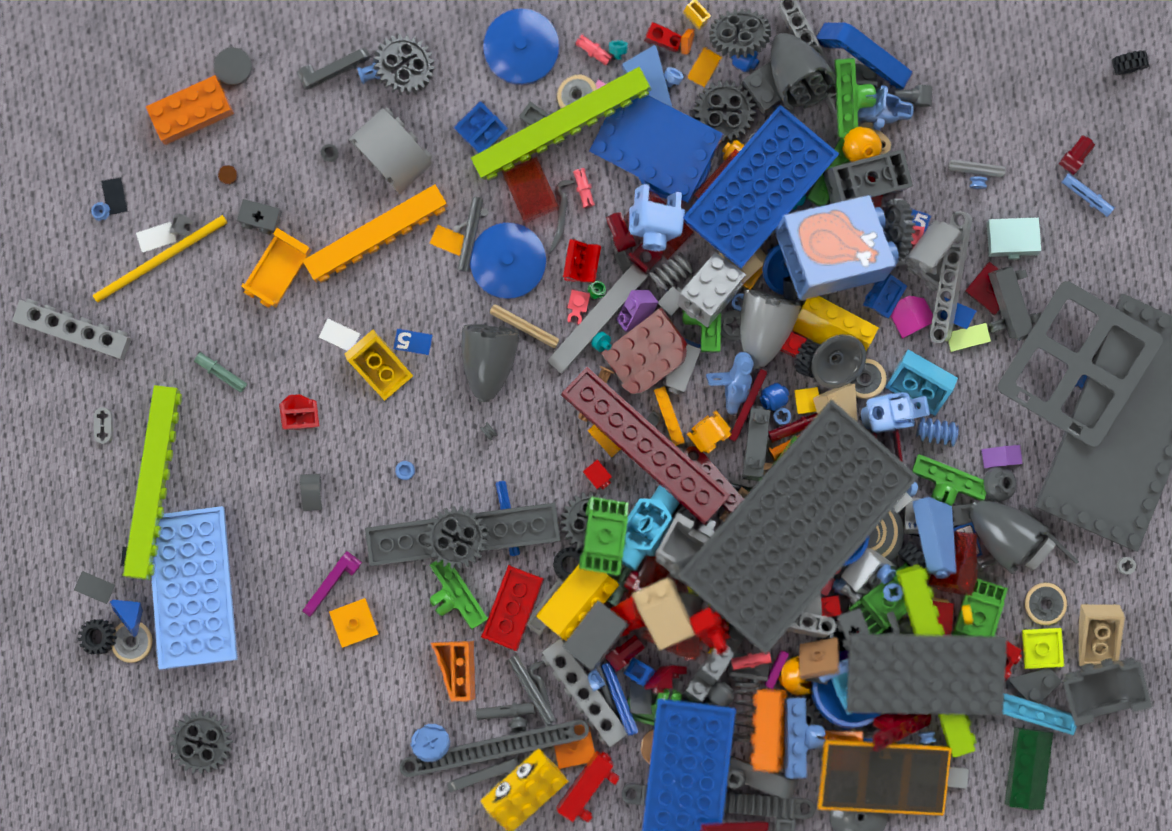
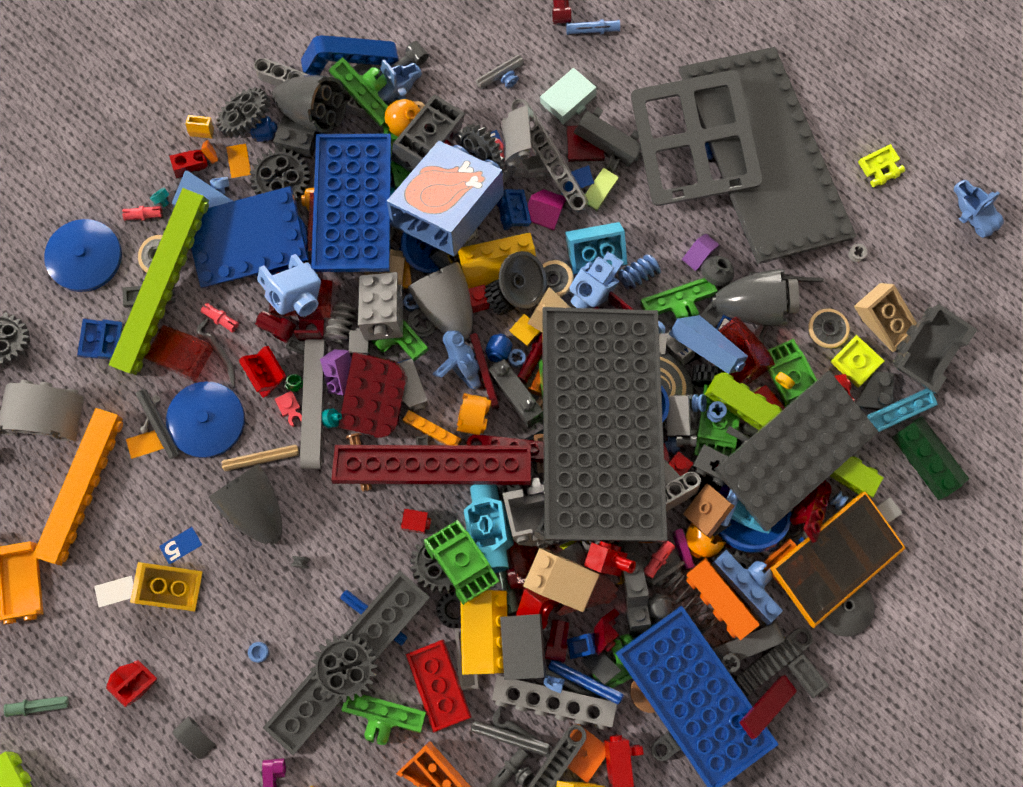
camera: 50 degrees left, 10 degrees down
light orange panel [587,425,621,457] -> none

